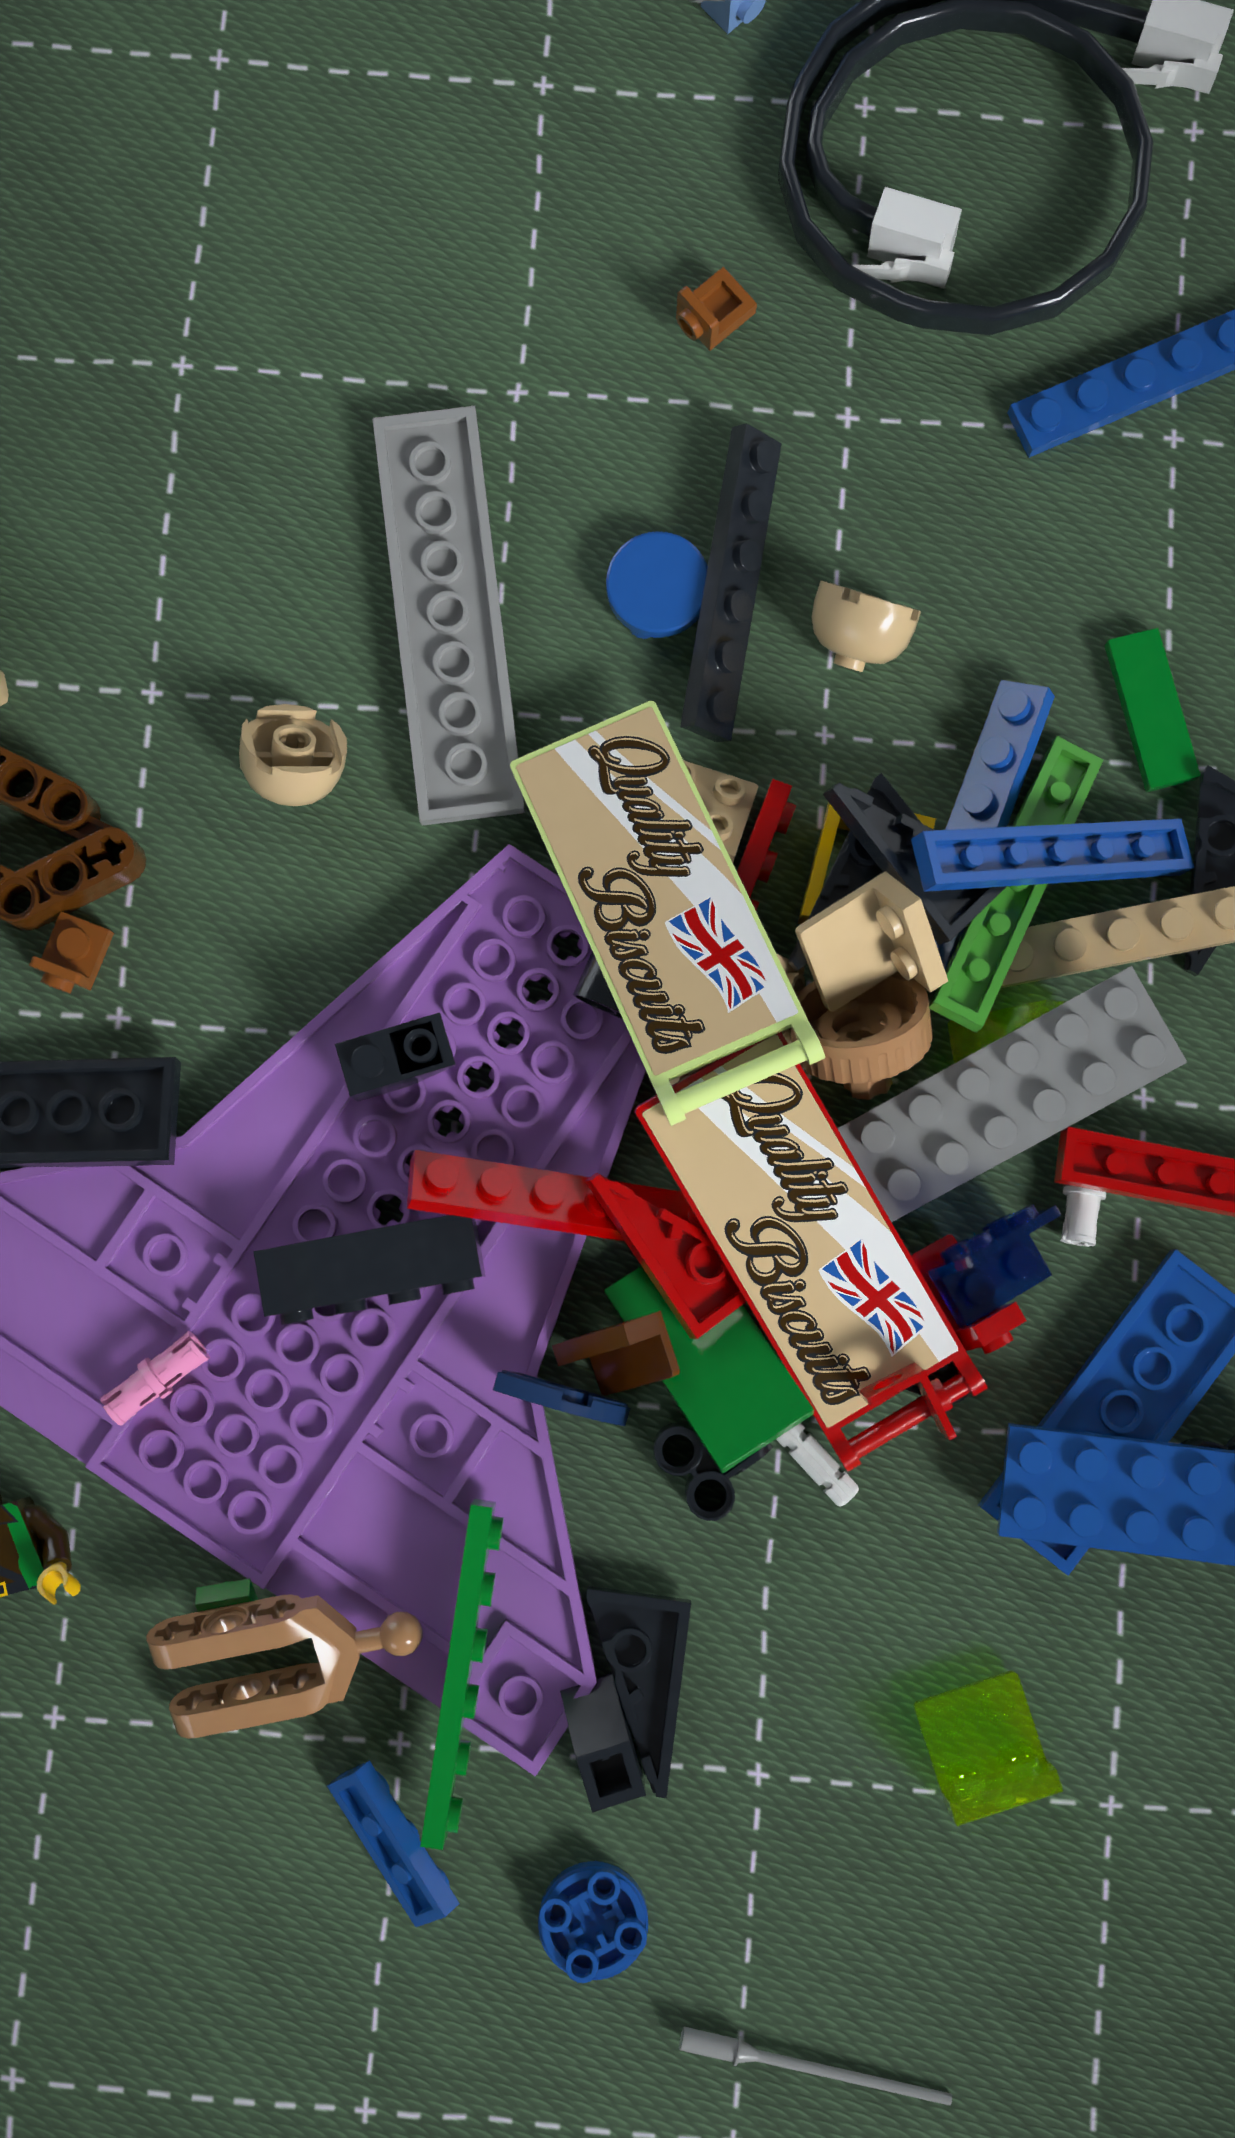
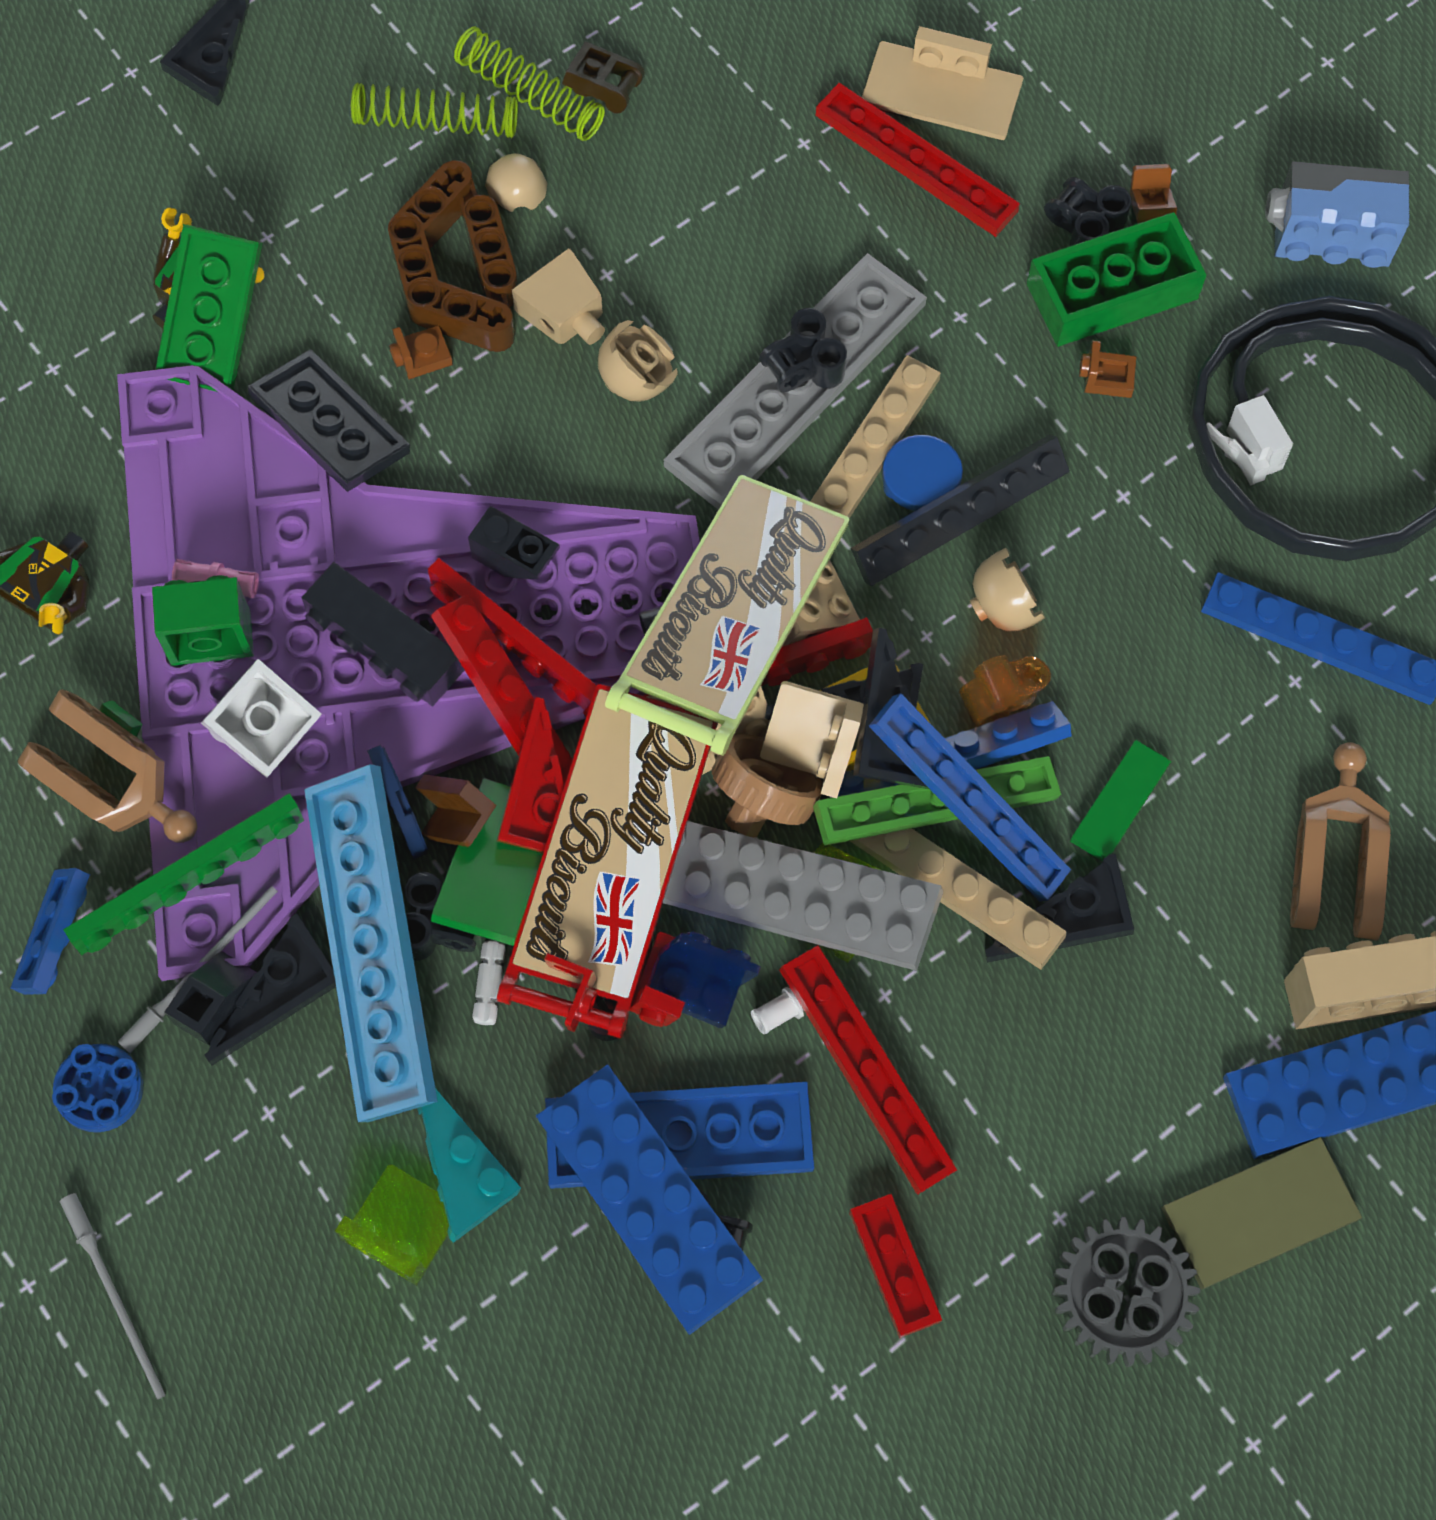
camera: 45 degrees right, 15 degrees down
none -> light grey piece [118,886,278,1053]
none -> green brick [152,575,254,666]
none -> white slope [201,659,322,778]
none -> dark azure plate [304,764,438,1122]
none -> teal wing [417,1088,521,1243]
none -> red plate [428,558,596,717]
none -> tan torso [512,249,605,345]
none -> black piece [759,308,847,392]
none -> tan plate [810,355,941,518]
none -> red plate [815,83,1020,237]
none -> tan bracket [862,26,1023,140]
none -> clear orange piece [958,655,1051,727]
none -> green brick [1027,212,1207,347]
none -> black piece [1044,177,1131,246]
none -> dark orange bracket [1130,164,1177,223]

